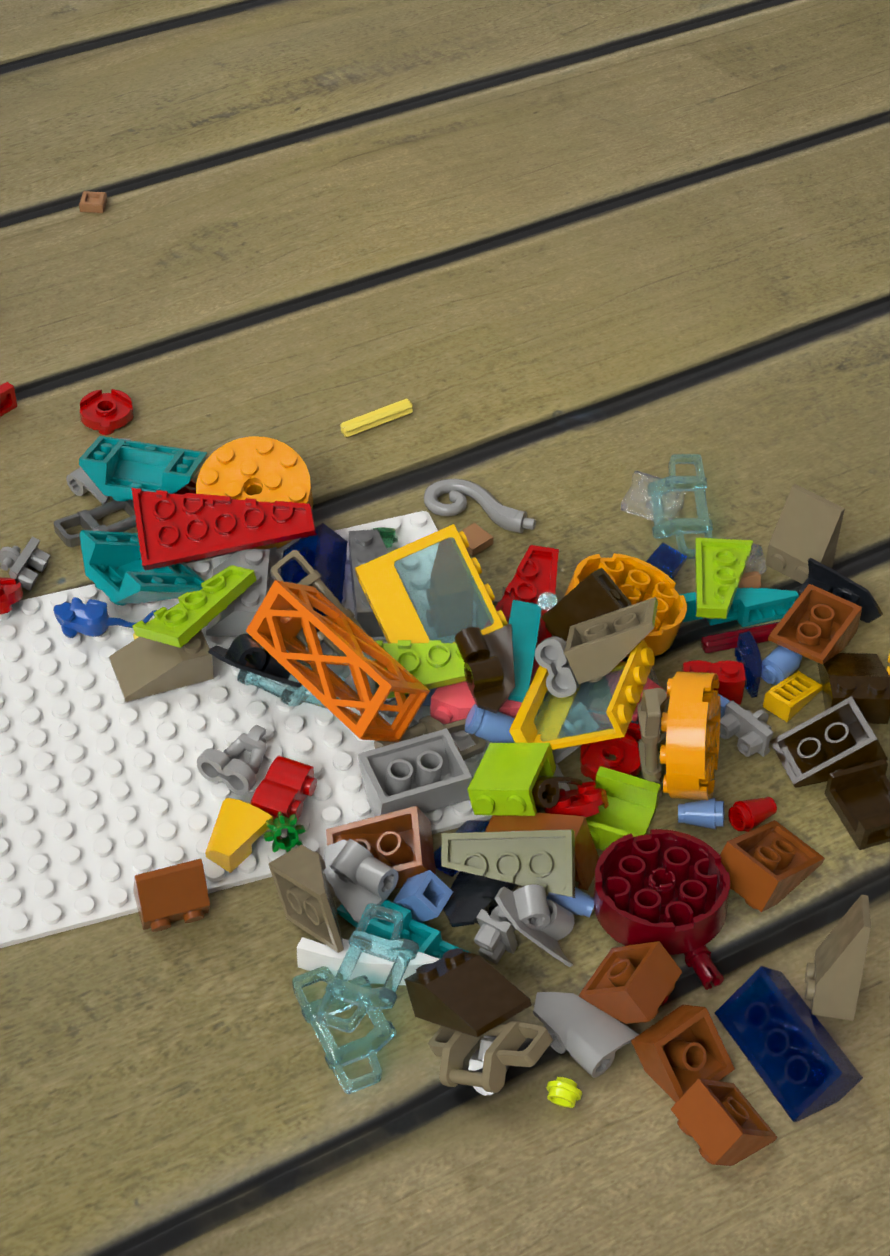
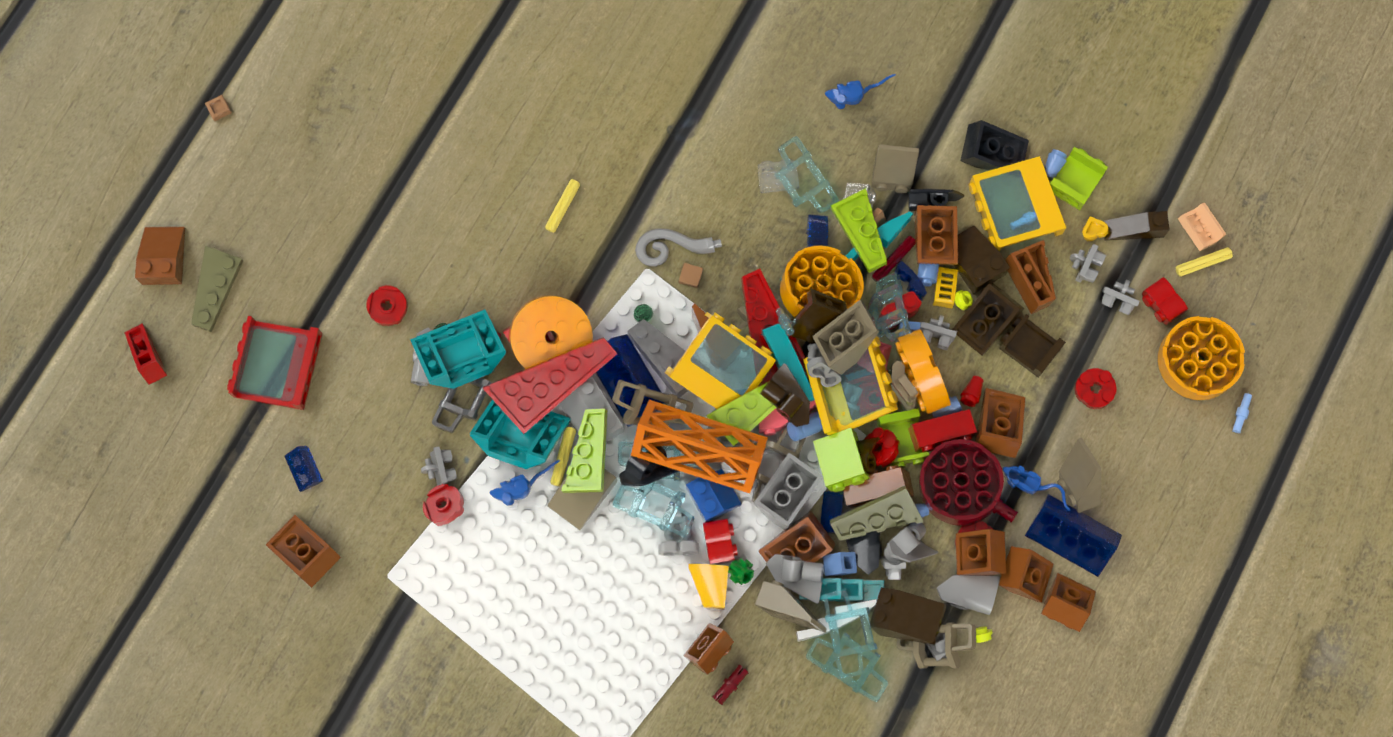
camera: 30 degrees left, 30 degrees up
none -> clear light blue bar [612,482,695,537]
none -> blue slope [686,469,742,522]
none -> dark red pin [712,664,749,705]
none -> blue animal [825,74,896,109]
none -> clear light blue bar [868,273,911,342]
none -> red brick [908,409,977,453]
none -> neon yellow plate [955,290,973,310]
none -> blue animal [1002,466,1070,511]

